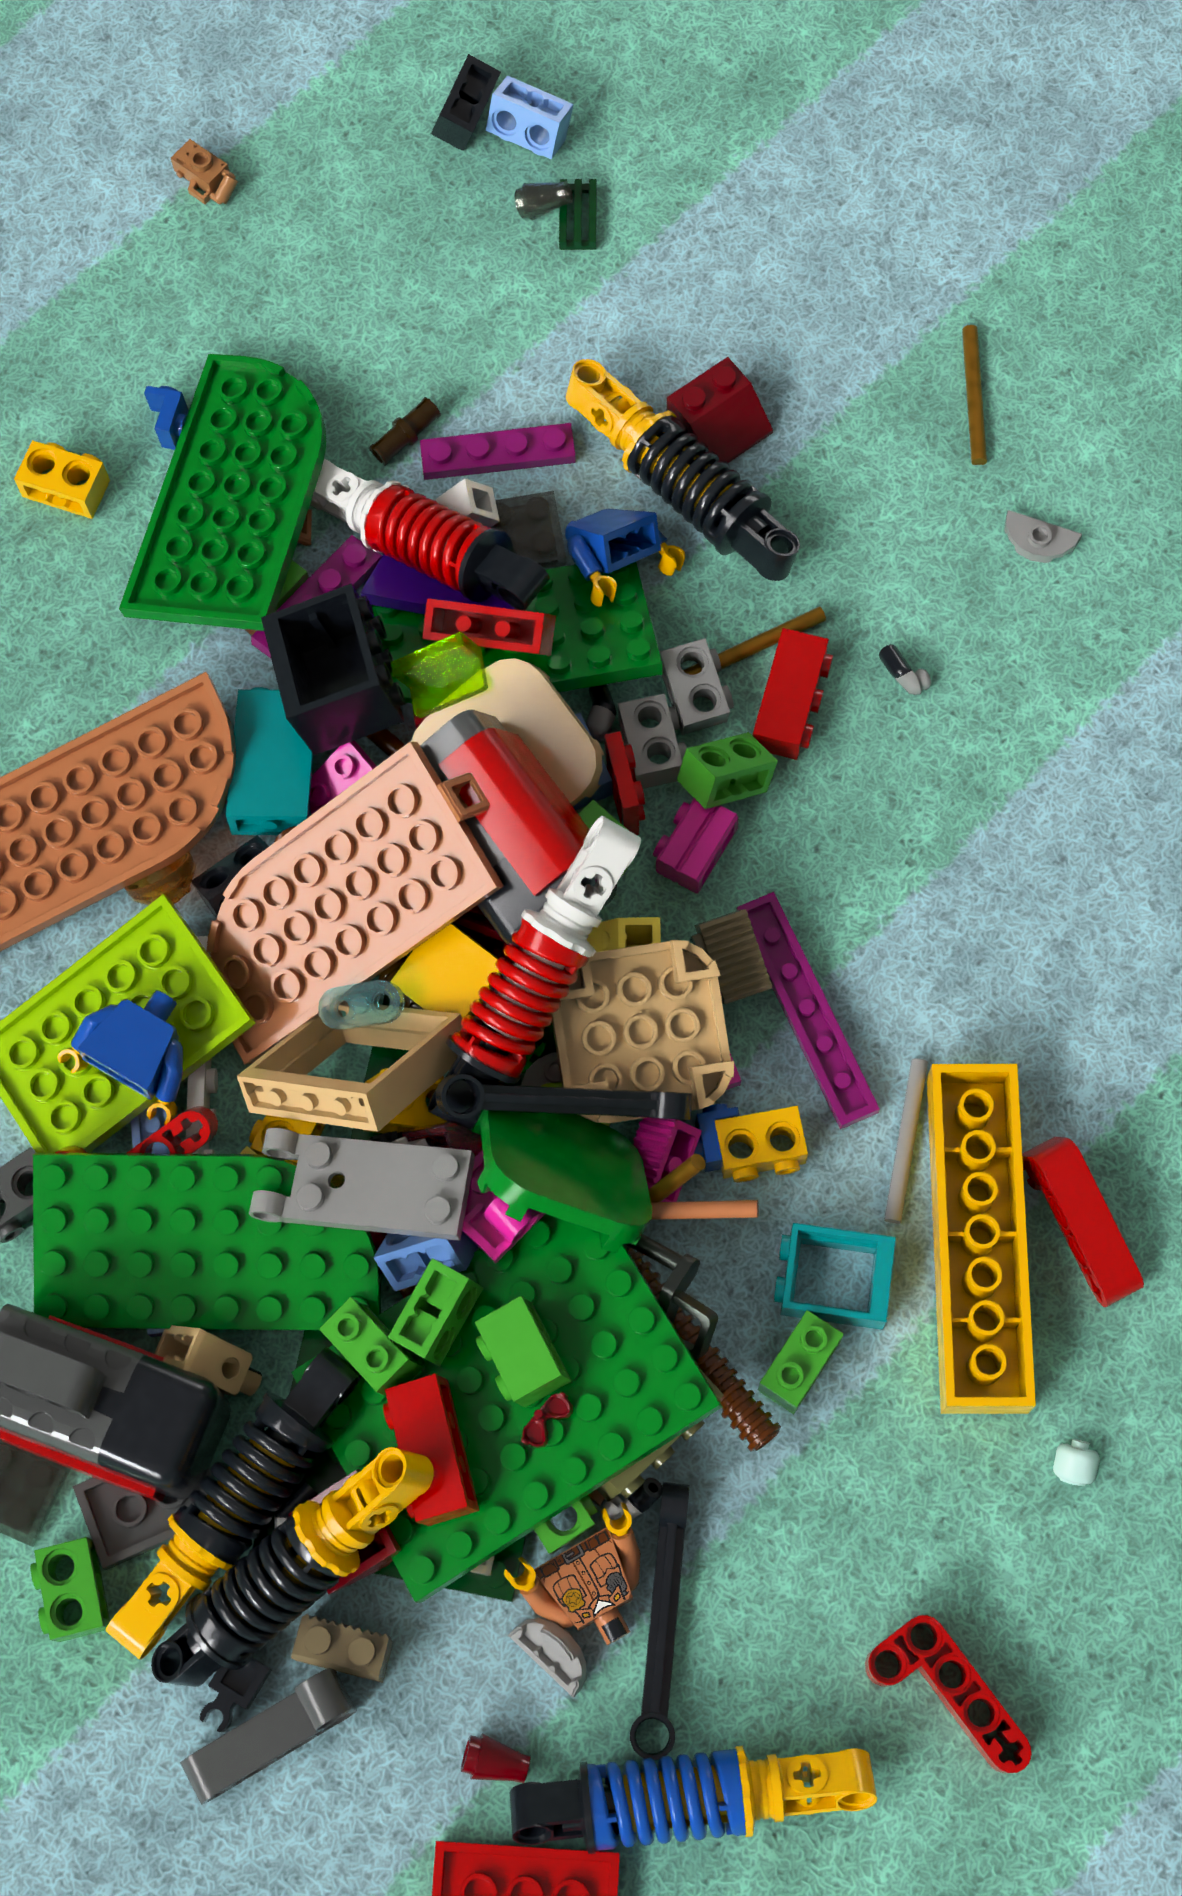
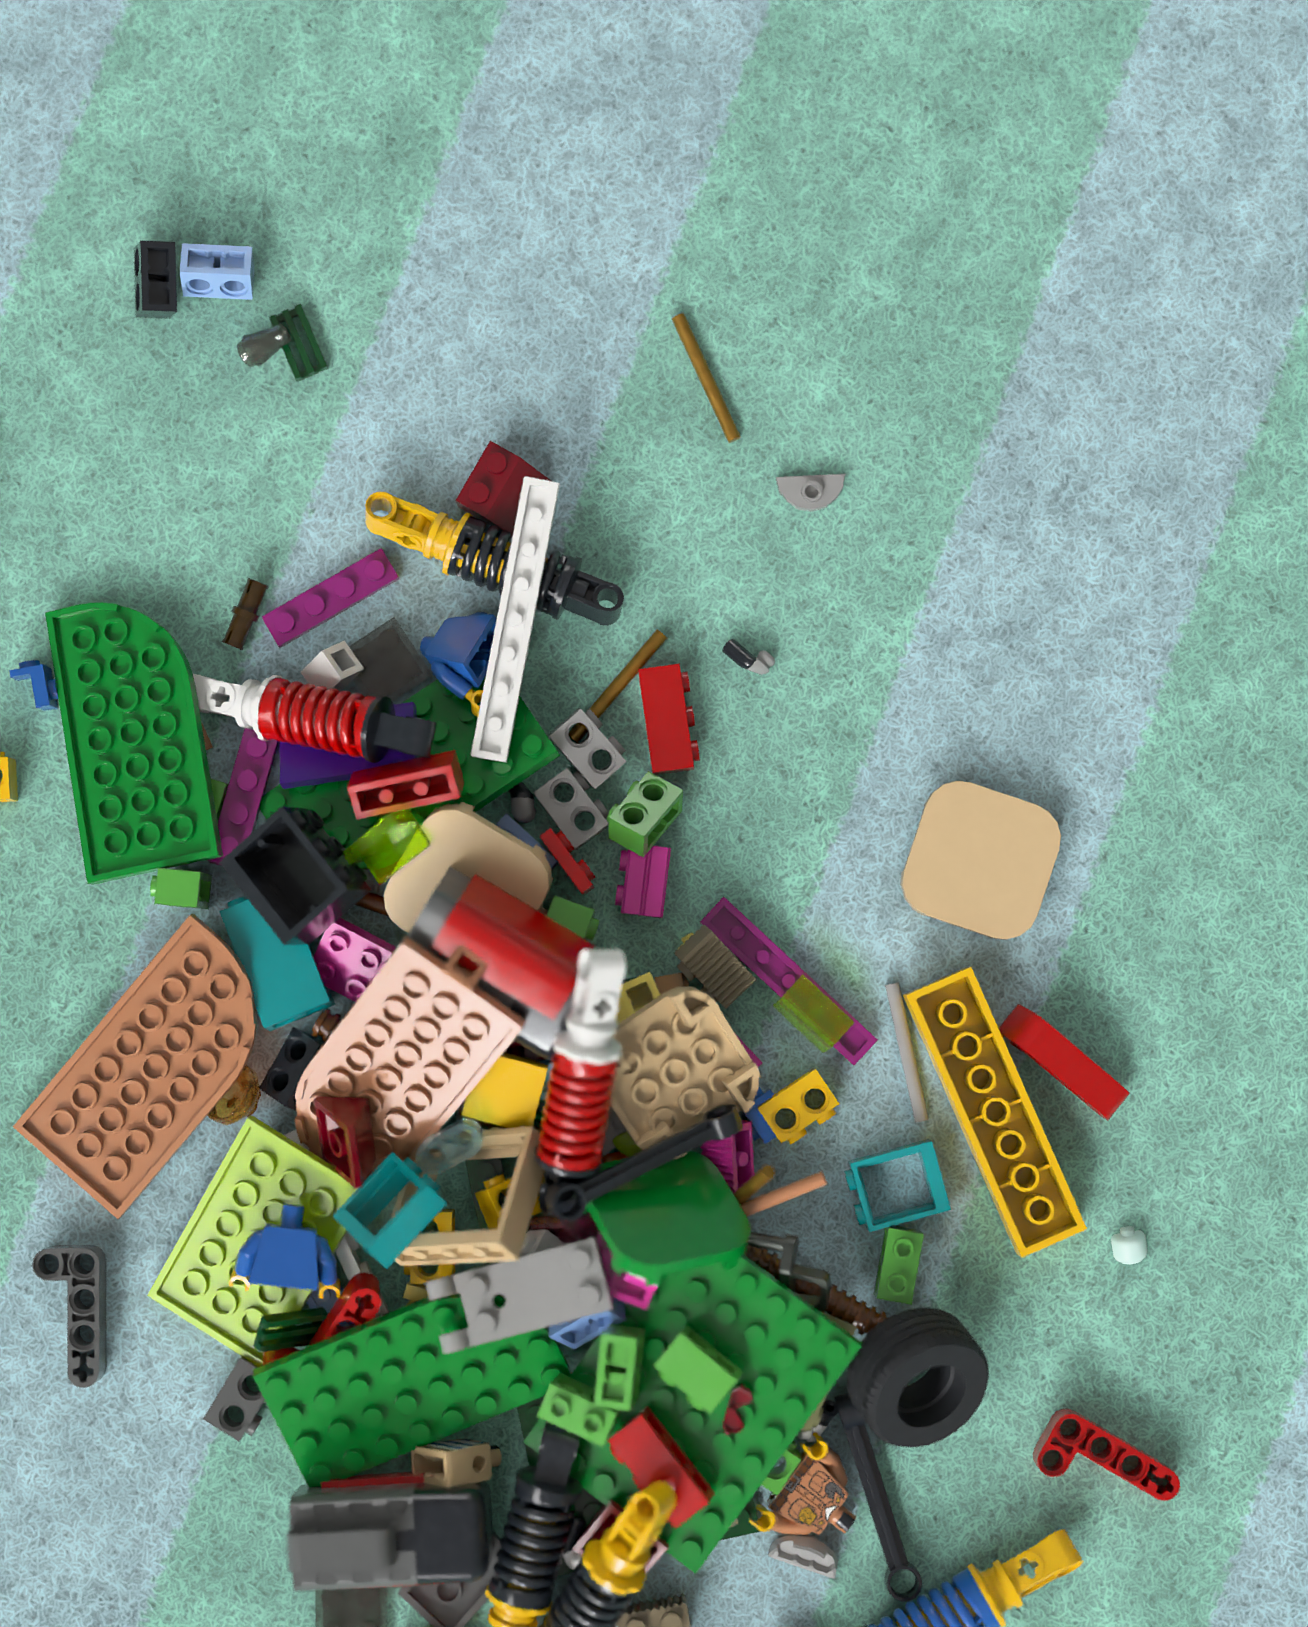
camera: 25 degrees left, 15 degrees up
none -> bright green brick [150,868,212,909]
none -> dark green tile [253,1307,328,1353]
none -> dark red slope [314,1096,376,1189]
none -> teal window [333,1152,447,1268]
none -> white plate [471,476,560,763]
none -> clear neon green panel [773,974,855,1053]
none -> black tyre [846,1307,989,1448]
none -> tan tile [900,781,1061,940]

